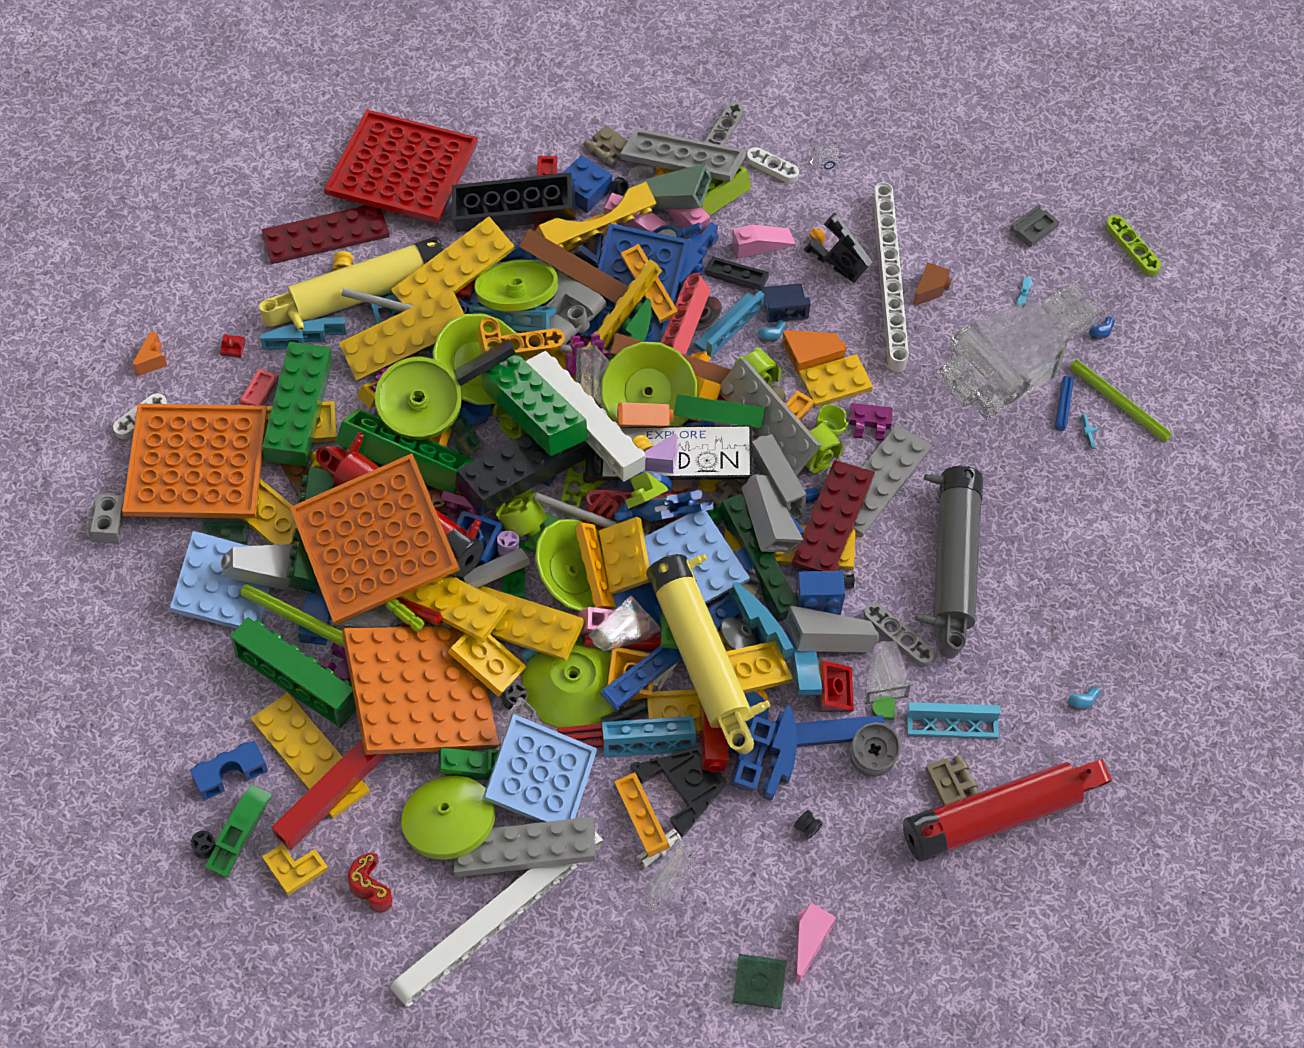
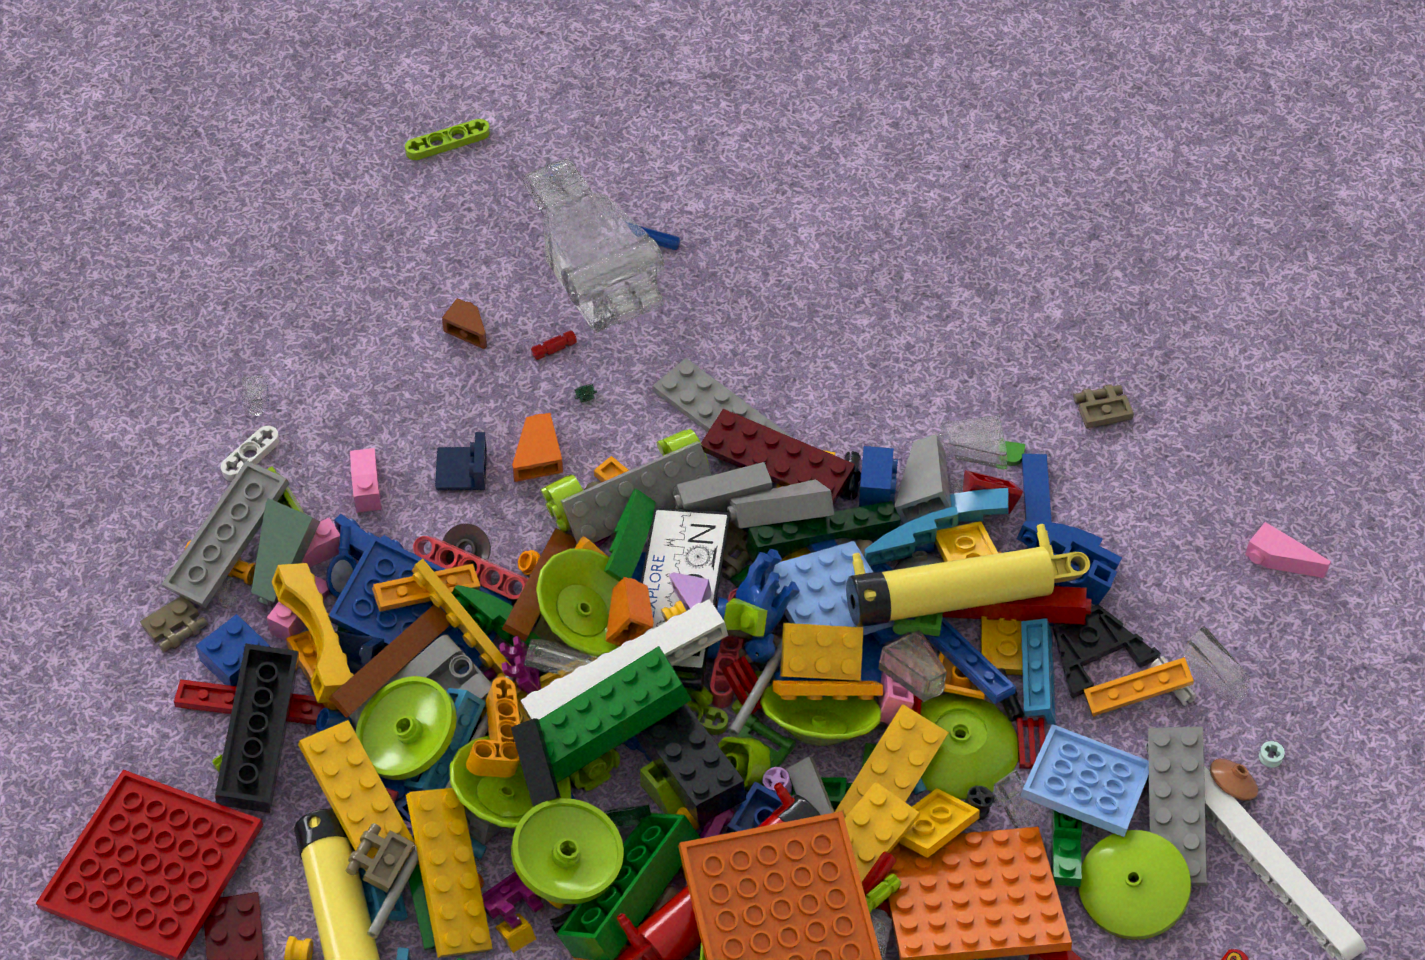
camera: 80 degrees left, 5 degrees down
black plate [611,177,629,196] -> none
dark azure fence [695,291,764,358] -> none
light grey beam [705,102,744,146] -> none
black tile [705,257,769,291] -> none
clear green plate [733,954,787,1010] -> none
dark azure arm [758,320,787,341] -> none
black wheel [794,810,823,840] -> none
yellow plate [799,354,873,407] -> none
black wing [804,212,873,283] -> none
light orange plate [809,227,826,245] -> none
lime hair [816,404,848,437] -> none
magenta plate [849,403,893,441] -> none
flat silver wheel [849,722,901,777] -> none
light grey beam [864,603,934,667] -> none
white beam [873,182,909,372] -> none
red piece [903,759,1112,862] -> none
medium azure fence [907,702,1000,739] -> none
dark grey piece [915,465,984,659] -> none
dark grey plate [1010,205,1060,247] -> none
medium azure piece [1016,277,1032,309] -> none
dark azure arm [1068,686,1101,709] -> none
lime axle [1070,359,1172,442] -> none
medium azure piece [1081,414,1098,448] -> none
none -> dark tan plate [345,823,414,893]
none -> red axle [531,330,577,360]
none -> clear green plate [574,383,597,403]
none -> nougat dish [1210,758,1258,801]
none -> light aqua bush [1259,741,1285,768]

